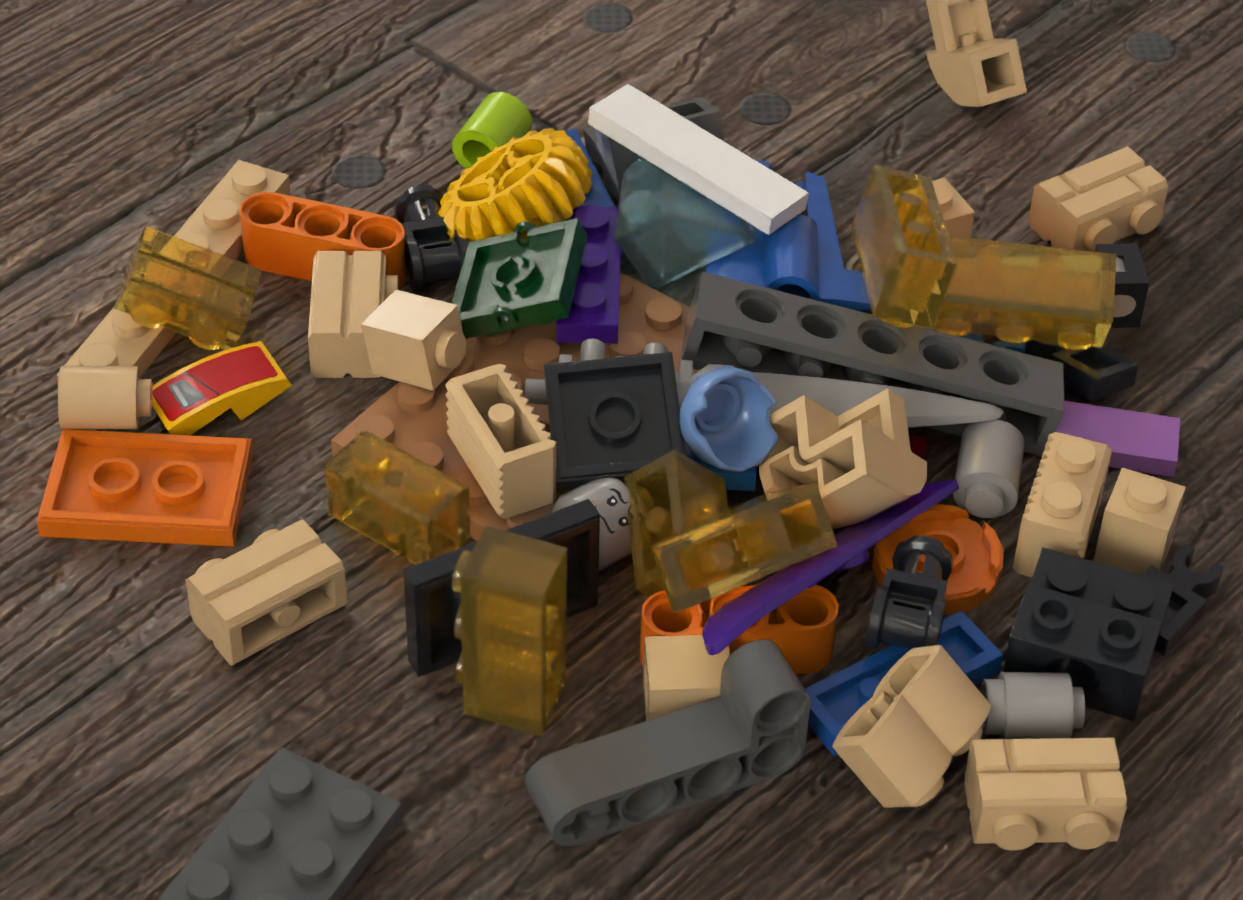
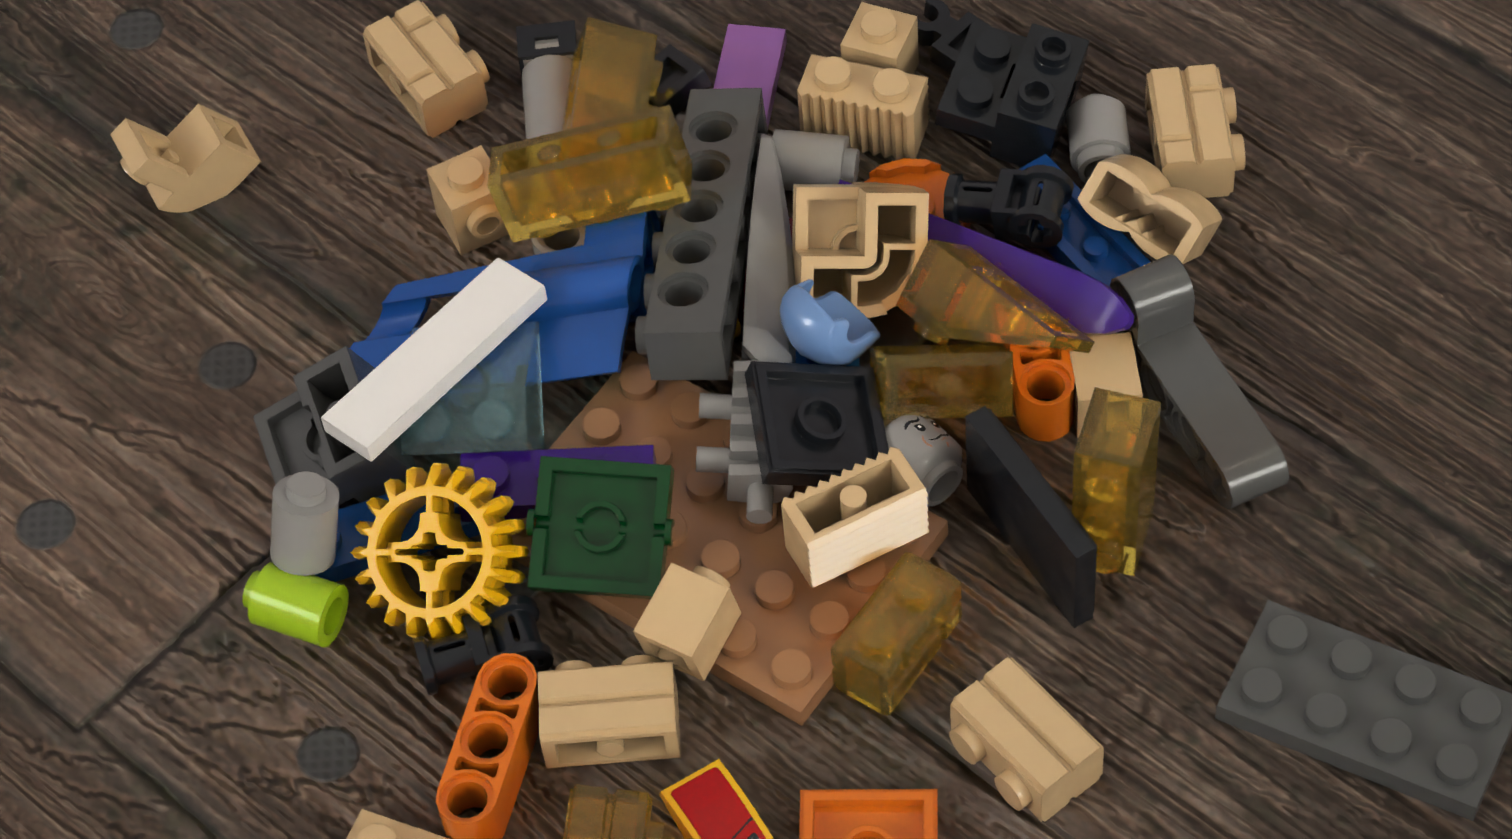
camera: 85 degrees left, 10 degrees up
none -> light grey brick [270,471,339,576]

